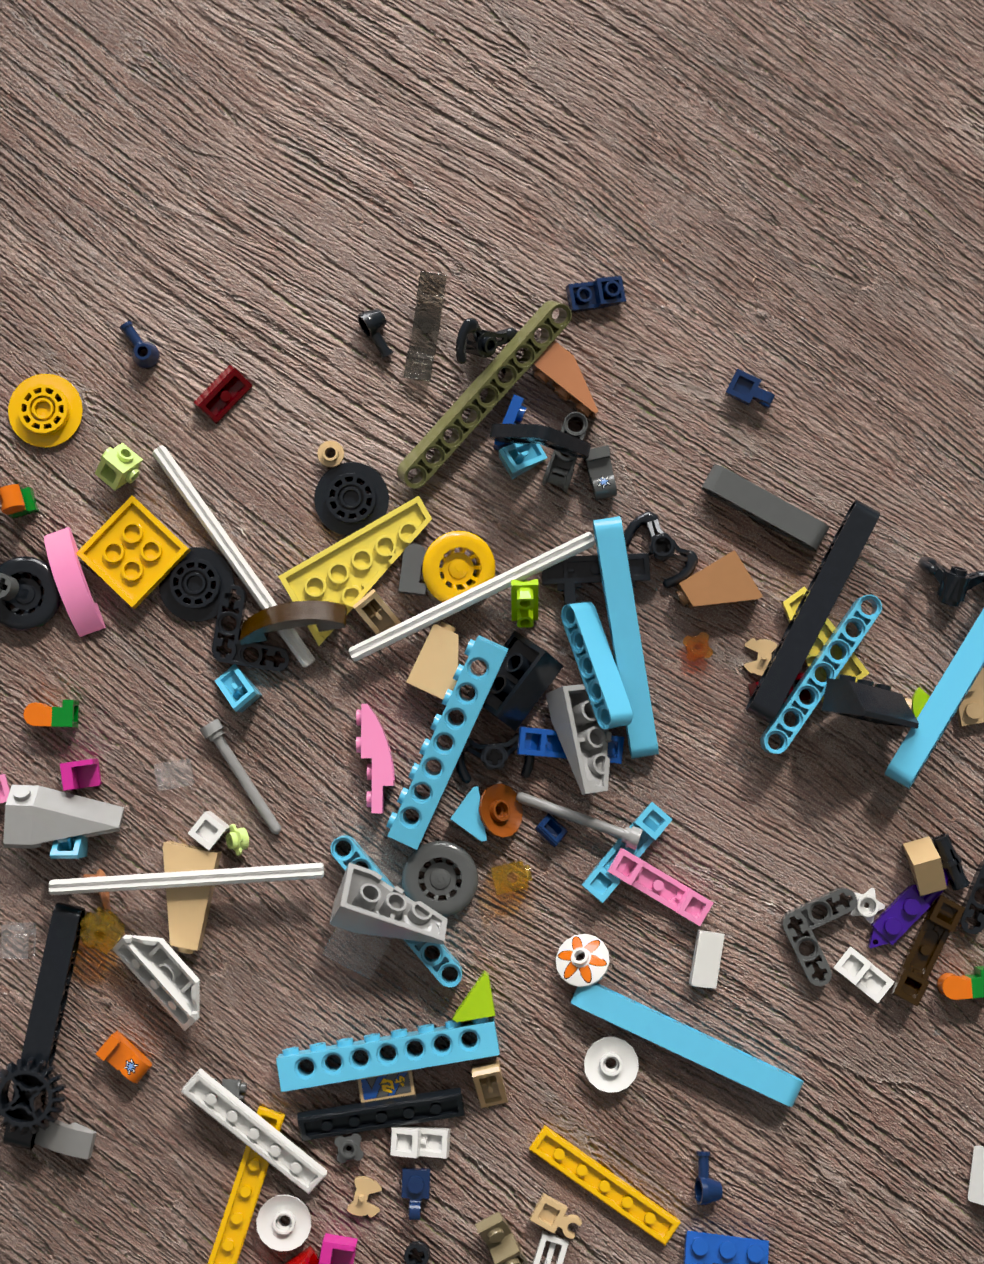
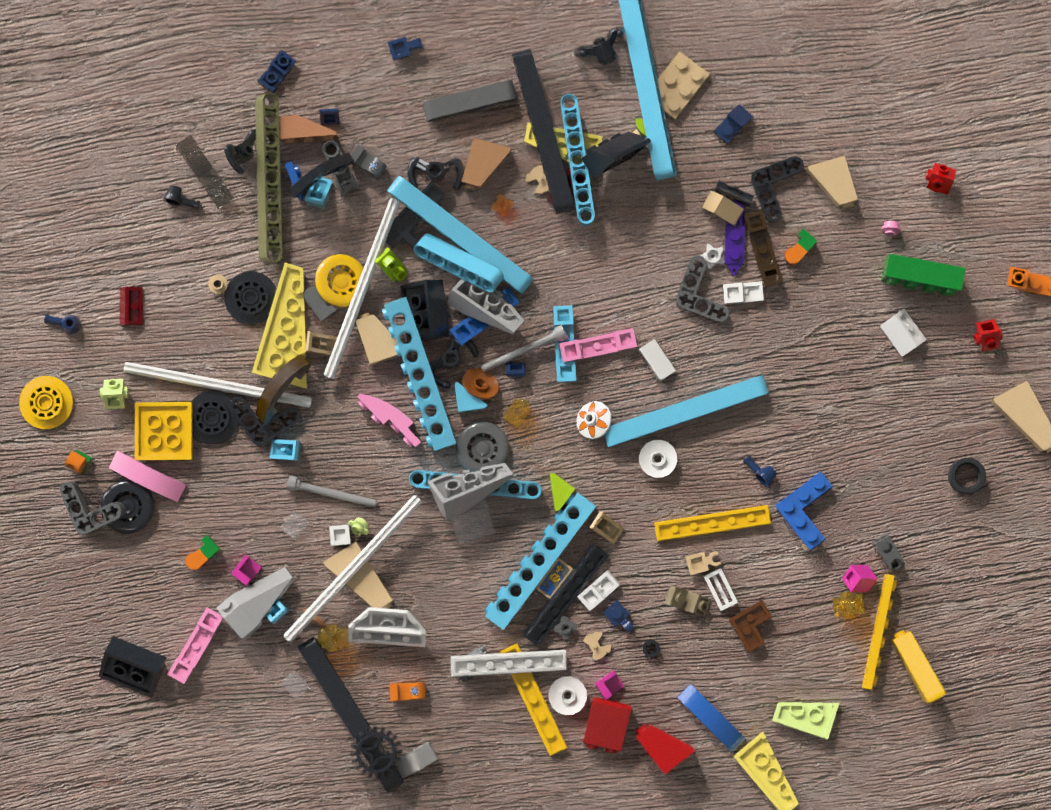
camera: 45 degrees left, 0 degrees up
none -> dark blue slope [319,109,340,126]

